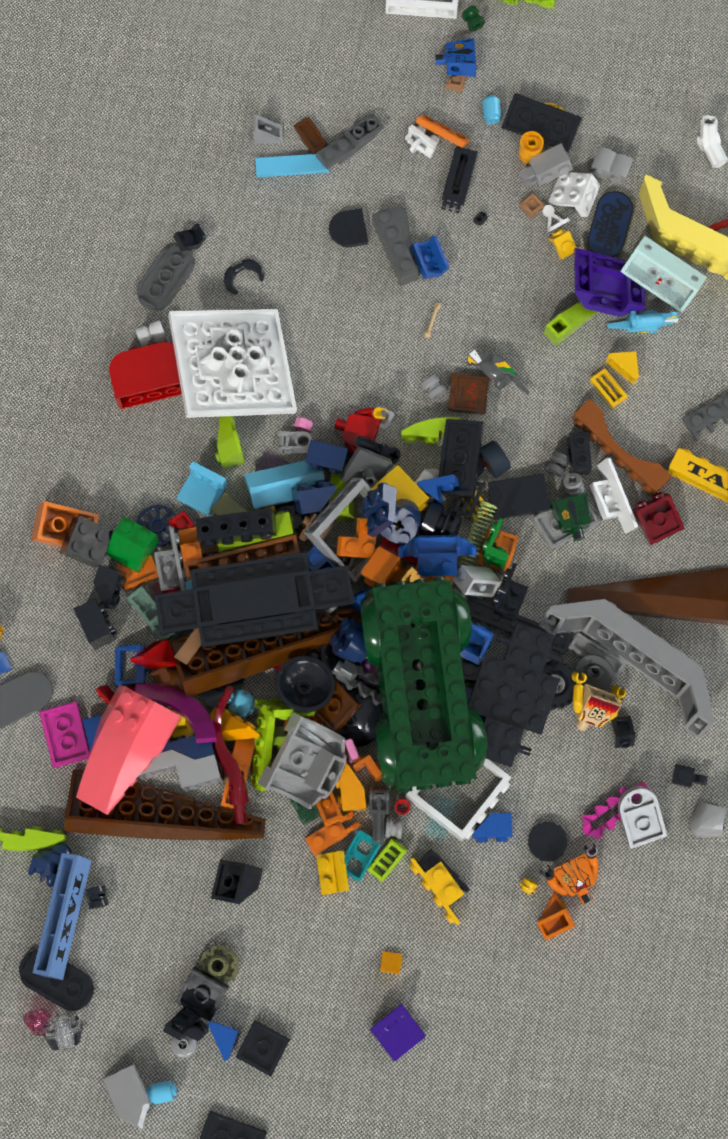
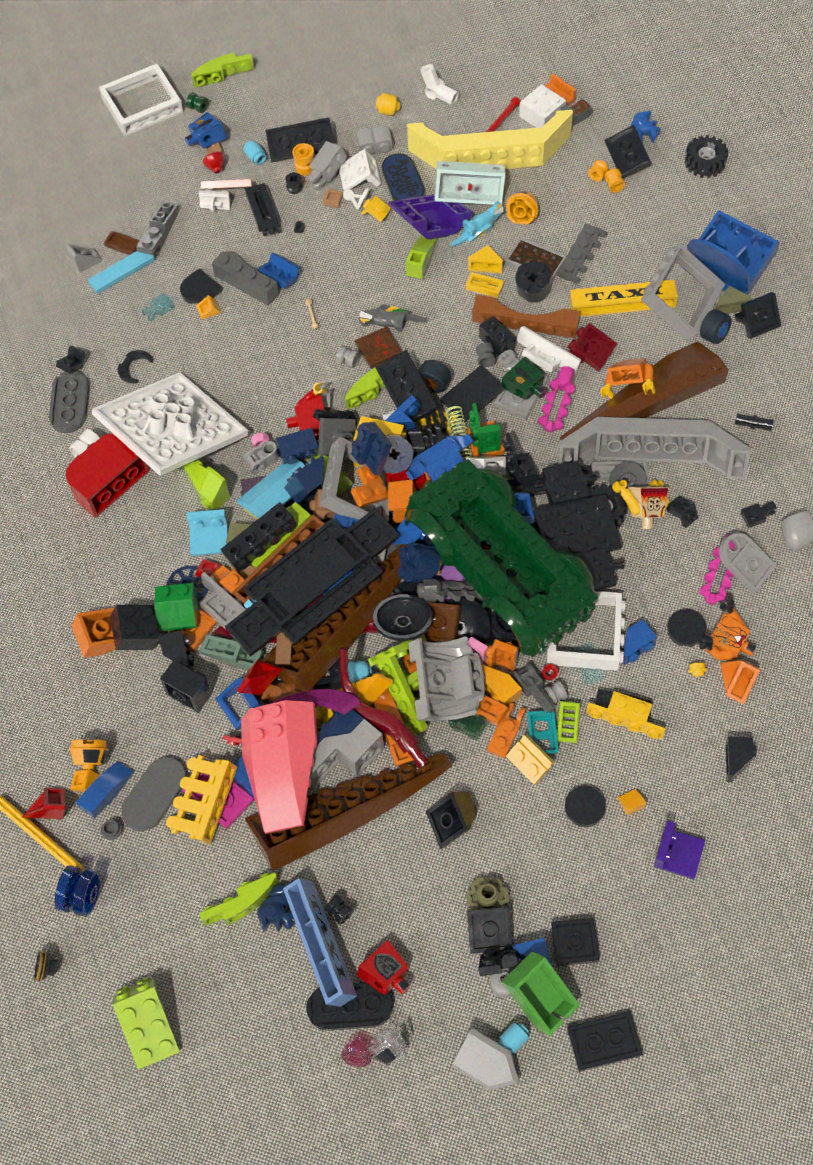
camera: 30 degrees left, 15 degrees down
none -> clear light blue plate [142,293,175,321]
none -> yellow fence [166,755,237,845]
none -> light orange slope [196,295,221,319]
none -> red brick [202,151,225,174]
none -> black wheel [285,172,303,194]
none -> red torso [357,940,411,995]
none -> yellow head [375,93,400,116]
none -> bright green piece [502,952,580,1036]
none -> tile [505,237,566,283]
none -> light orange cone [506,191,538,225]
none -> black brick [515,262,551,303]
none -> dark pink sword [538,366,575,433]
none -> black tile [564,786,606,827]
none -> orange torso [600,358,655,399]
none -> black slope [725,737,757,782]

